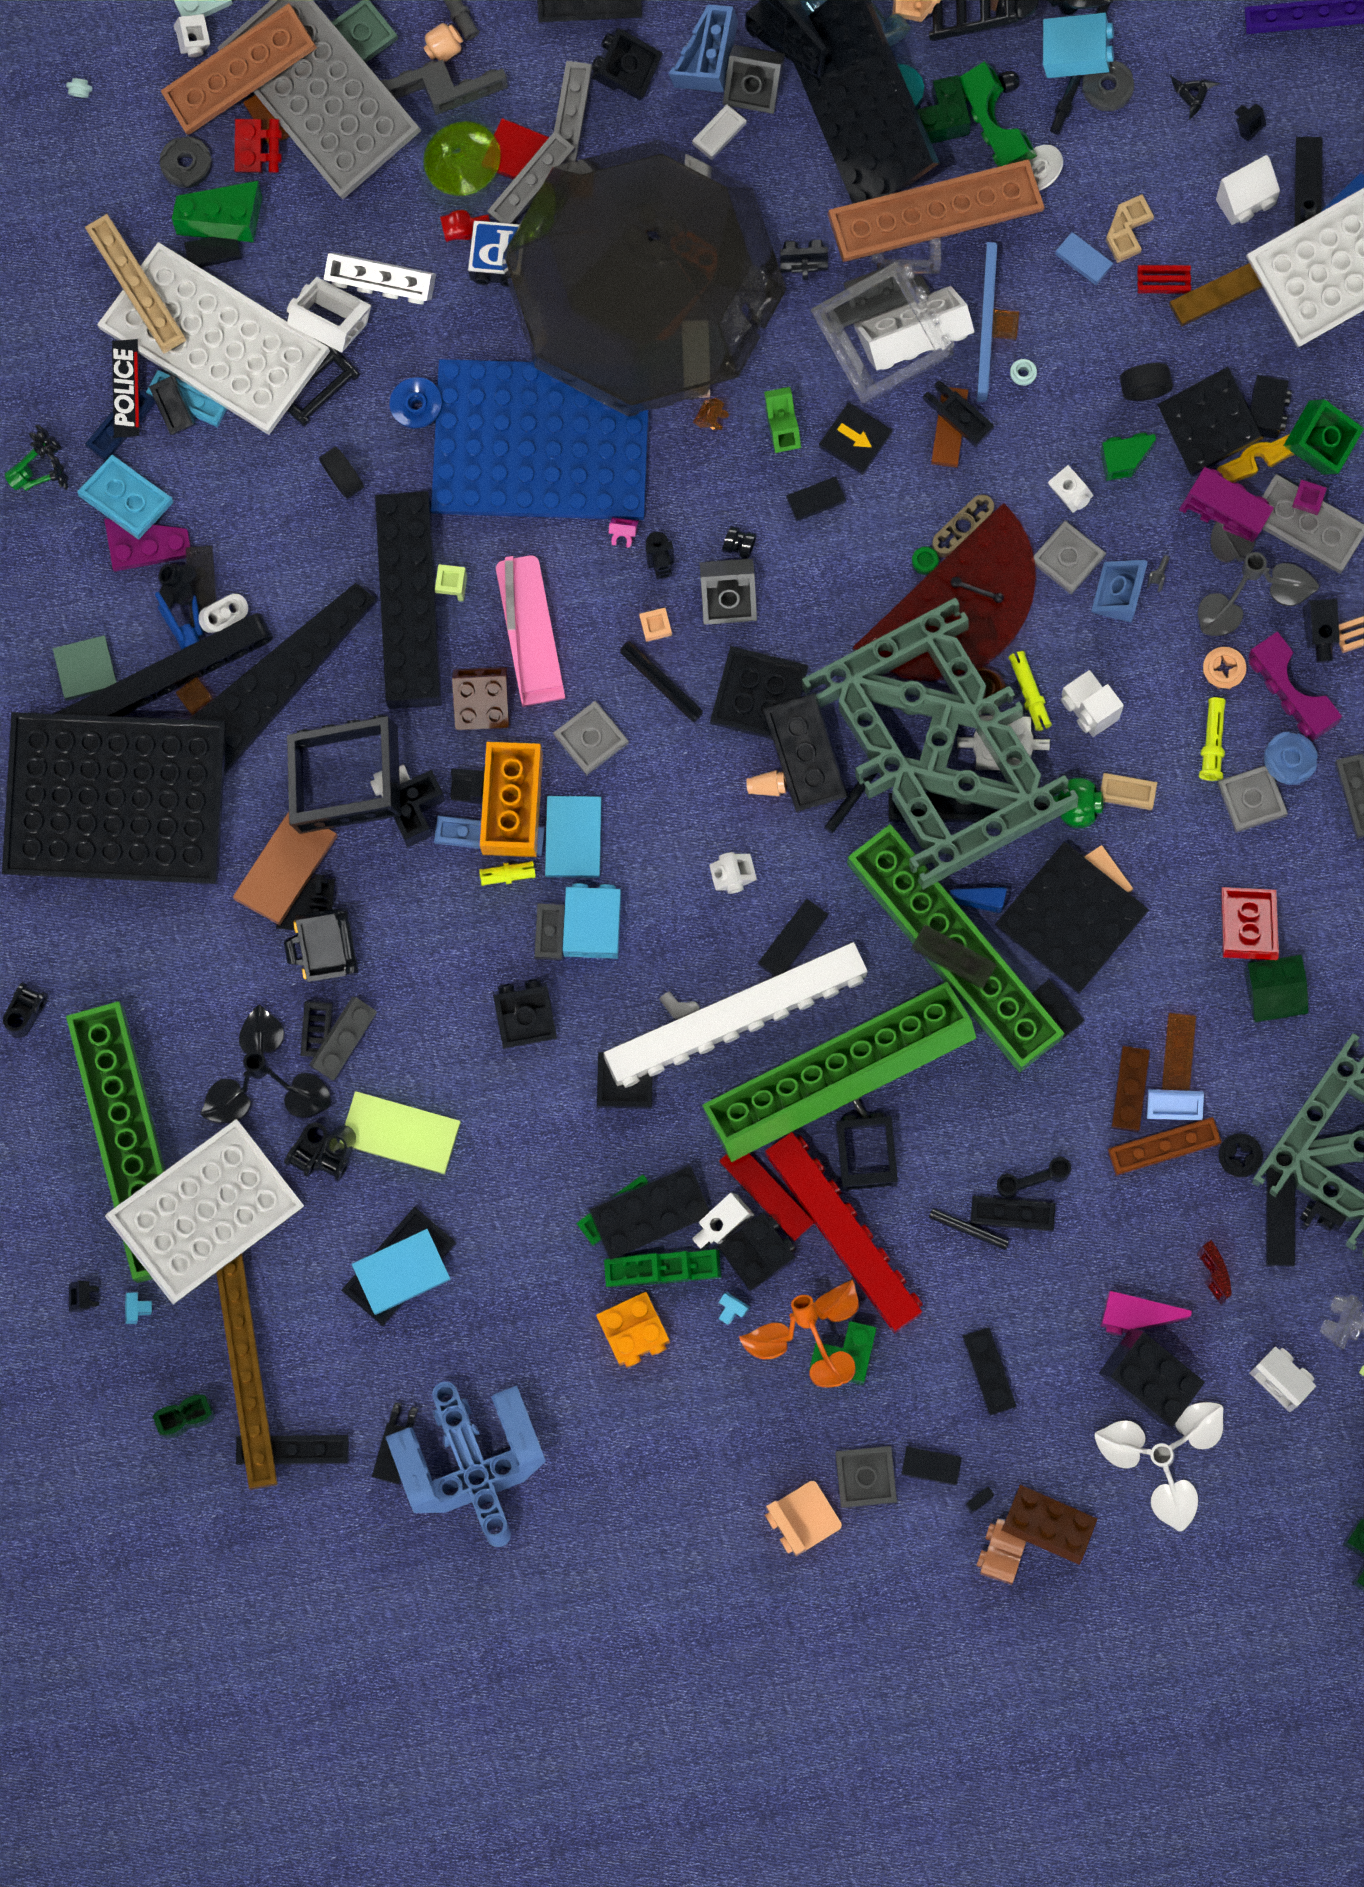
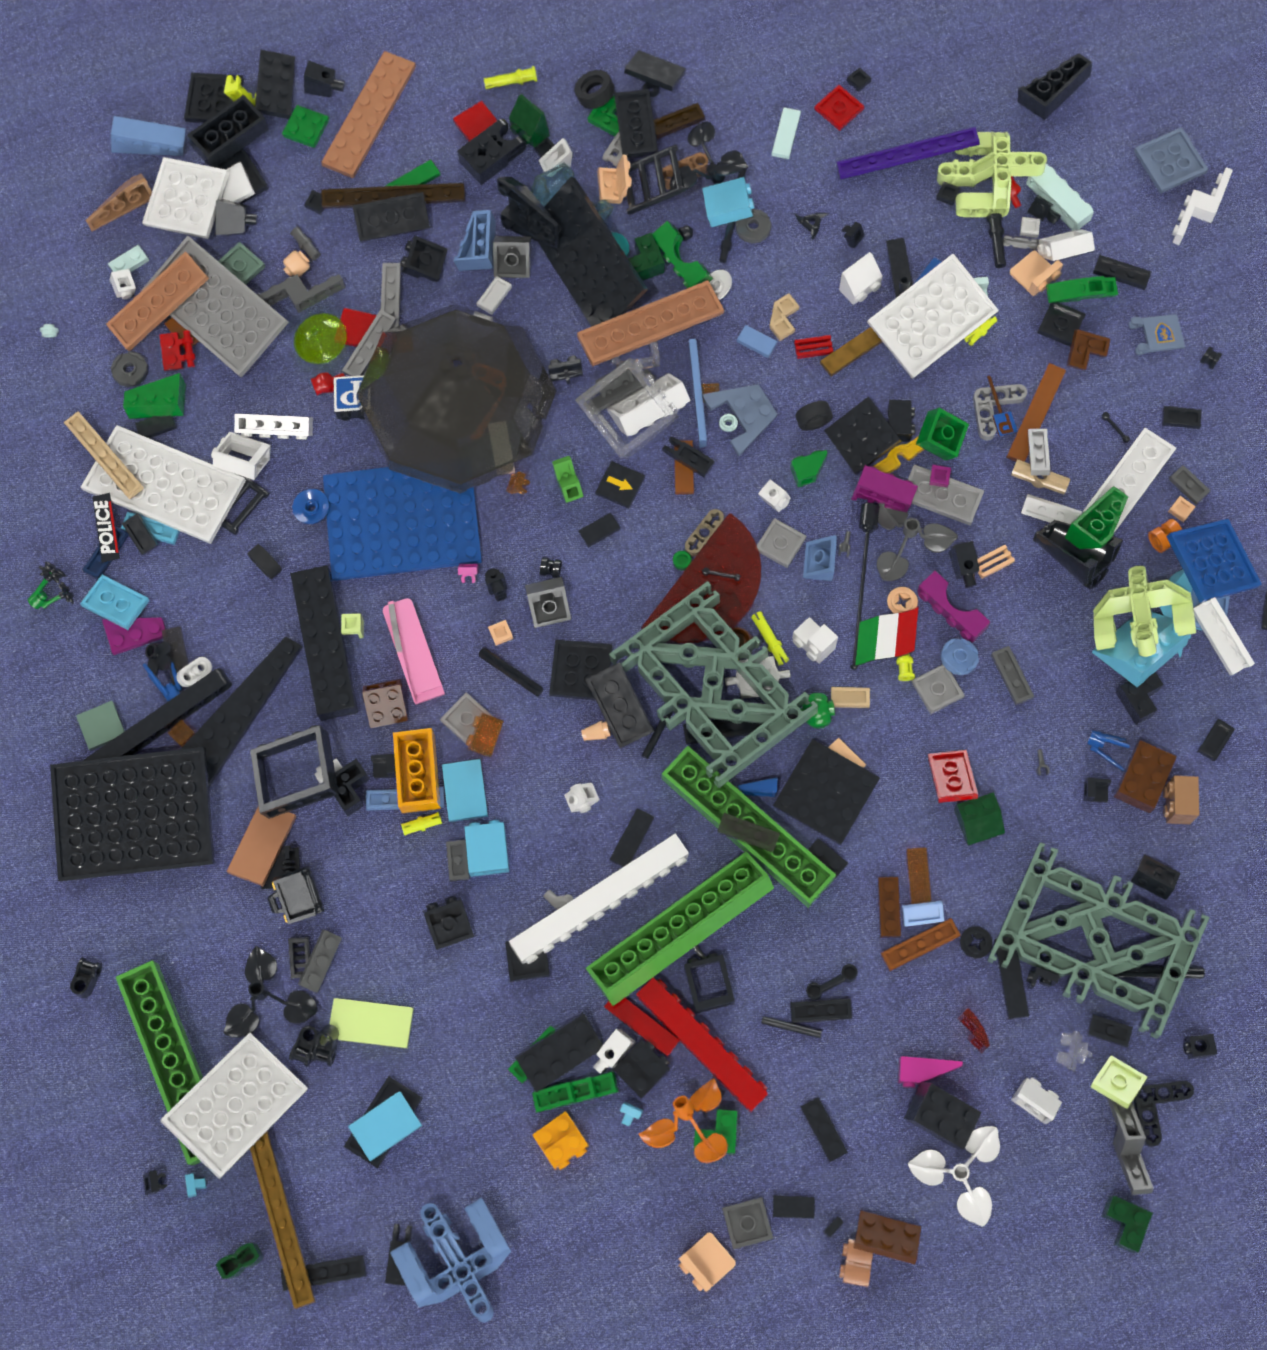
camera: 10 degrees left, 5 degrees down
none -> clear orange brick [465,713,504,758]
none -> sand blue wing [702,384,777,457]
none -> flag [850,503,919,670]

